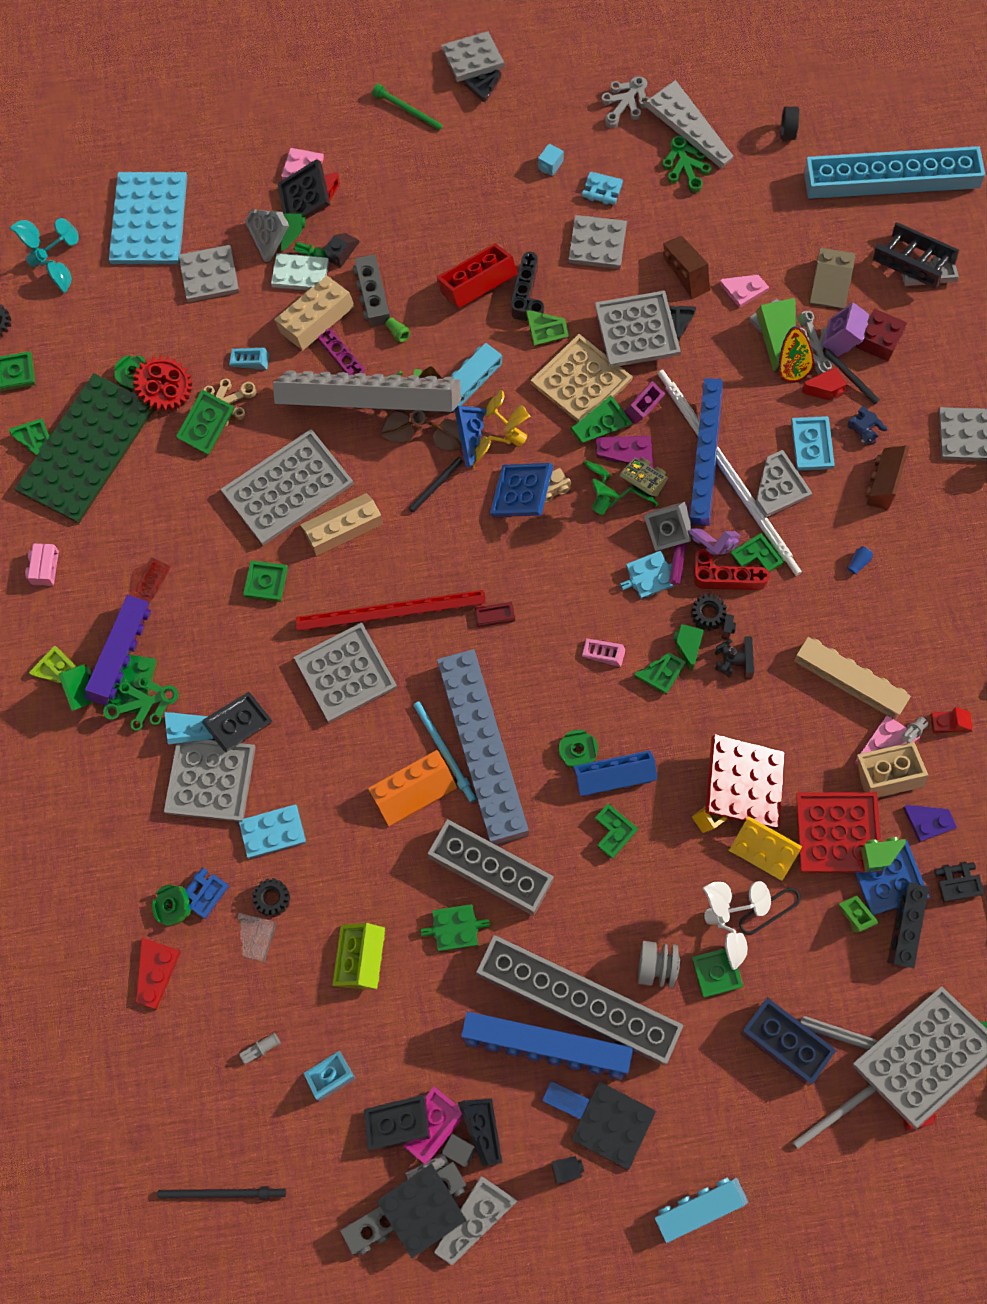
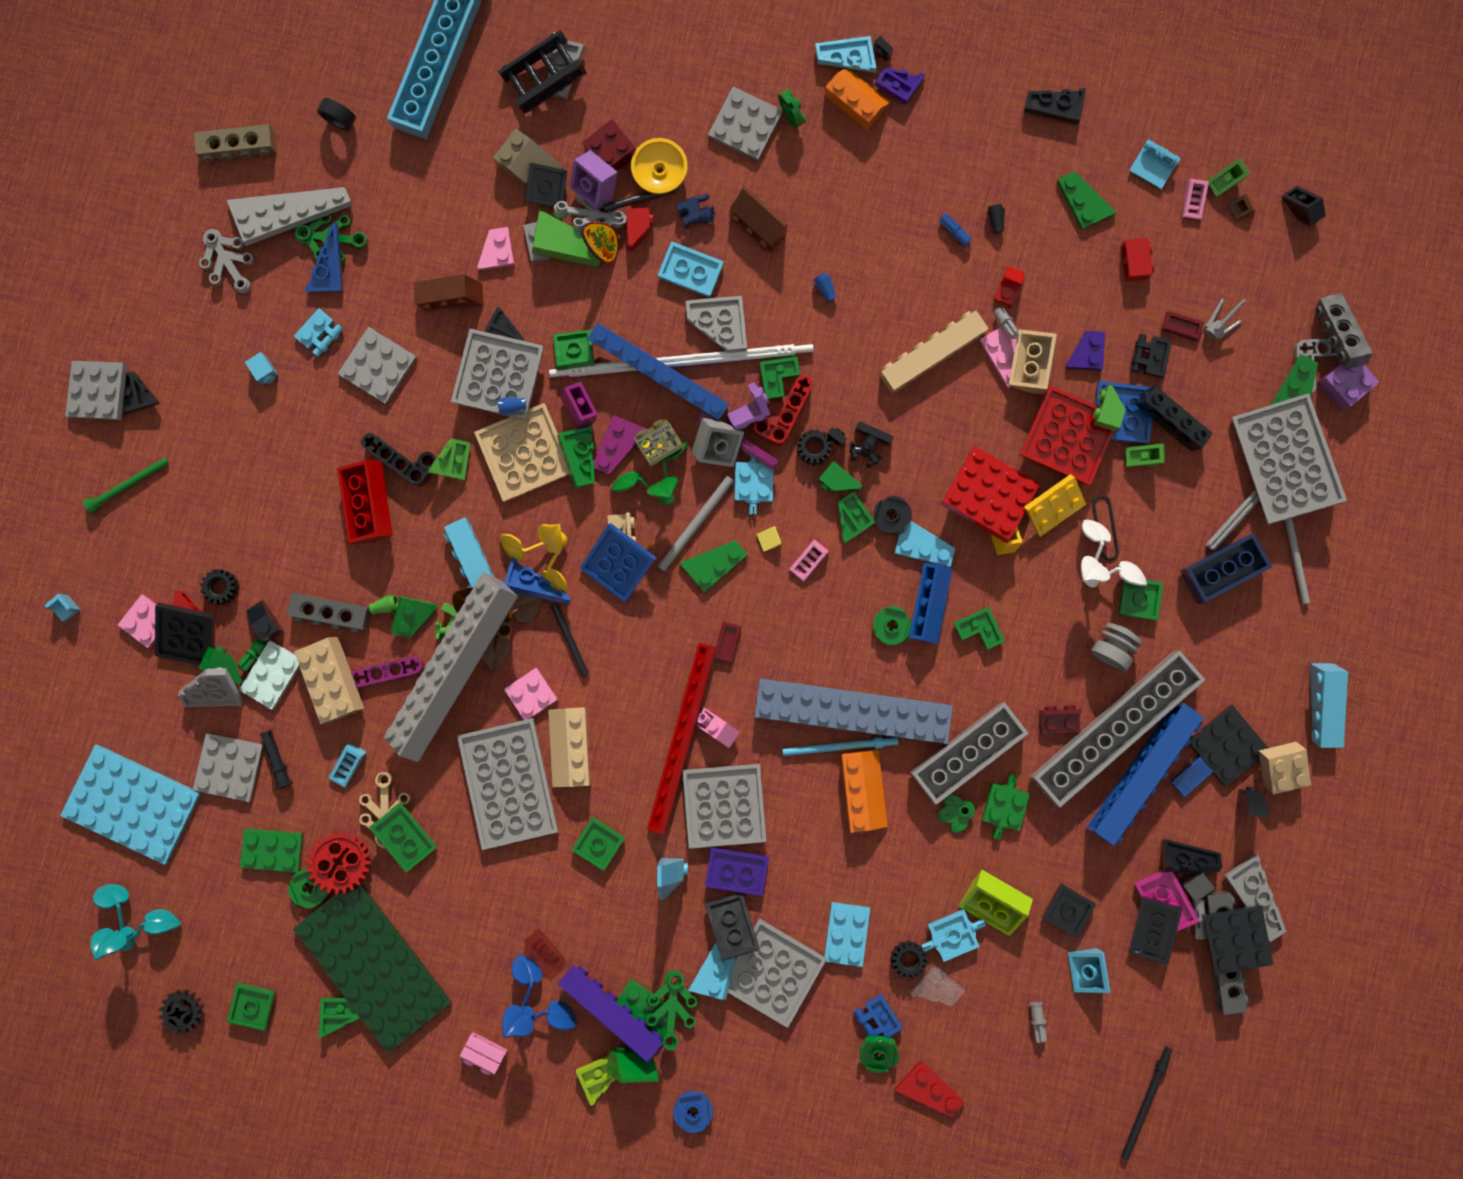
camera: 70 degrees left, 15 degrees up
none -> medium azure panel [44,594,80,622]
none -> dark tan brick [194,124,276,162]
none -> black tyre [200,569,239,605]
none -> green plate [240,828,304,873]
none -> black pin [260,730,293,790]
none -> blue wing [305,223,343,292]
none -> green wing [390,596,437,638]
none -> blue cone [497,397,527,416]
none -> blue plant [502,955,577,1038]
none -> bright pink plate [504,668,558,720]
none -> black plate [524,163,567,208]
none -> green plate [553,329,595,370]
none -> yellow dish [631,138,688,194]
none -> light grey piece [657,476,734,572]
none -> medium azure wedge [657,858,688,900]
none -> blue plate [673,1091,713,1133]
none -> green wing [680,540,748,592]
none -> bright pink slope [695,708,740,748]
none -> dark purple plate [705,847,769,896]
none -> light yellow slope [757,526,782,552]
none -> black plate [873,496,912,535]
none -> medium azure wing [894,521,955,567]
none -> medium azure plate [921,909,986,962]
none -> green plate [937,794,975,833]
none -> blue axle [939,214,972,247]
none -> dark red bracket [1039,706,1082,734]
none -> black plate [1042,883,1096,938]
none -> tan brick [1259,742,1311,795]

